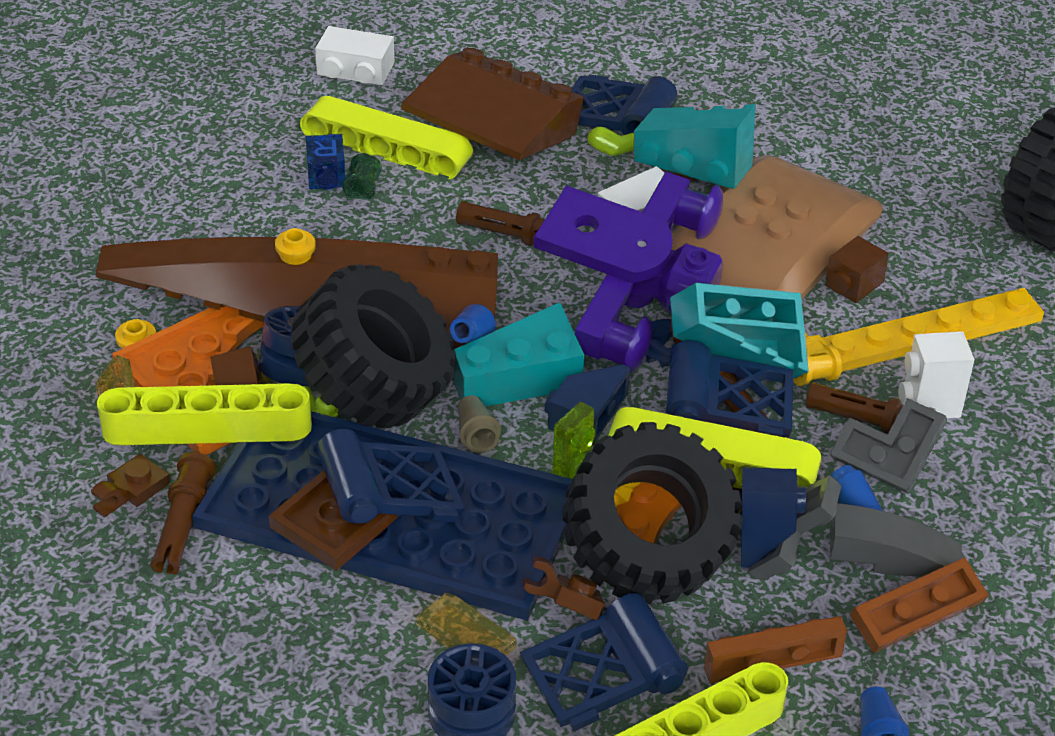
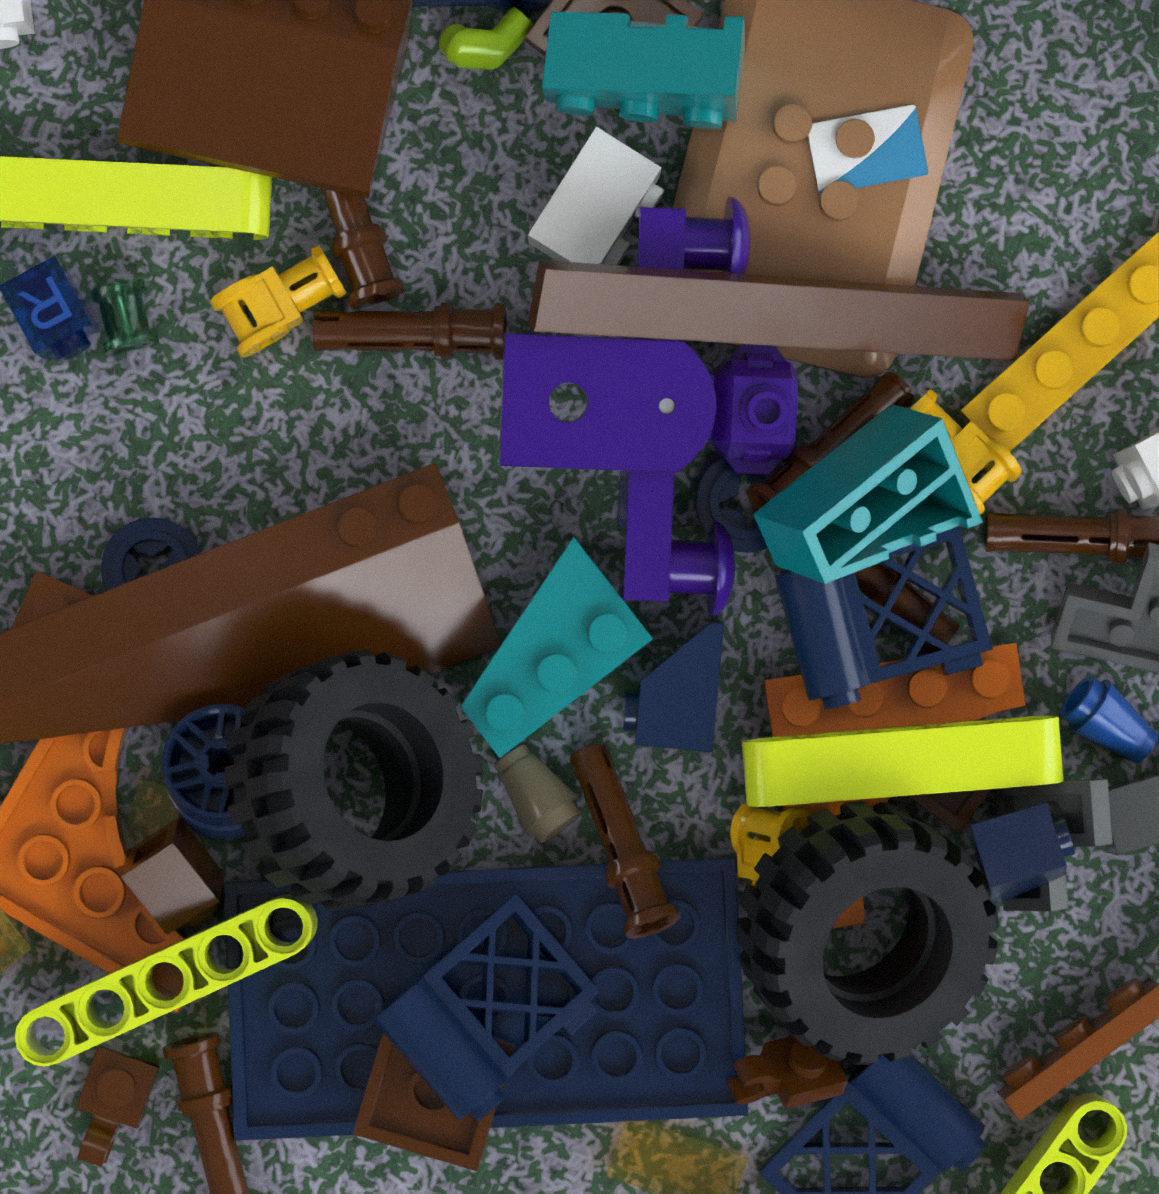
camera: 25 degrees left, 45 degrees up
yellow plate [275,228,316,265] -> none
blue cone [450,304,496,343] -> none
clear neon green plate [552,401,595,479] -> none
reddish brown brick [825,236,889,303] -> none
none -> yellow connector [209,244,347,358]
none -> reddish brown pin [321,188,405,309]
none -> tile [528,260,1030,360]
none -> reddish brown pin [569,744,681,939]
none -> sticker [808,105,929,194]

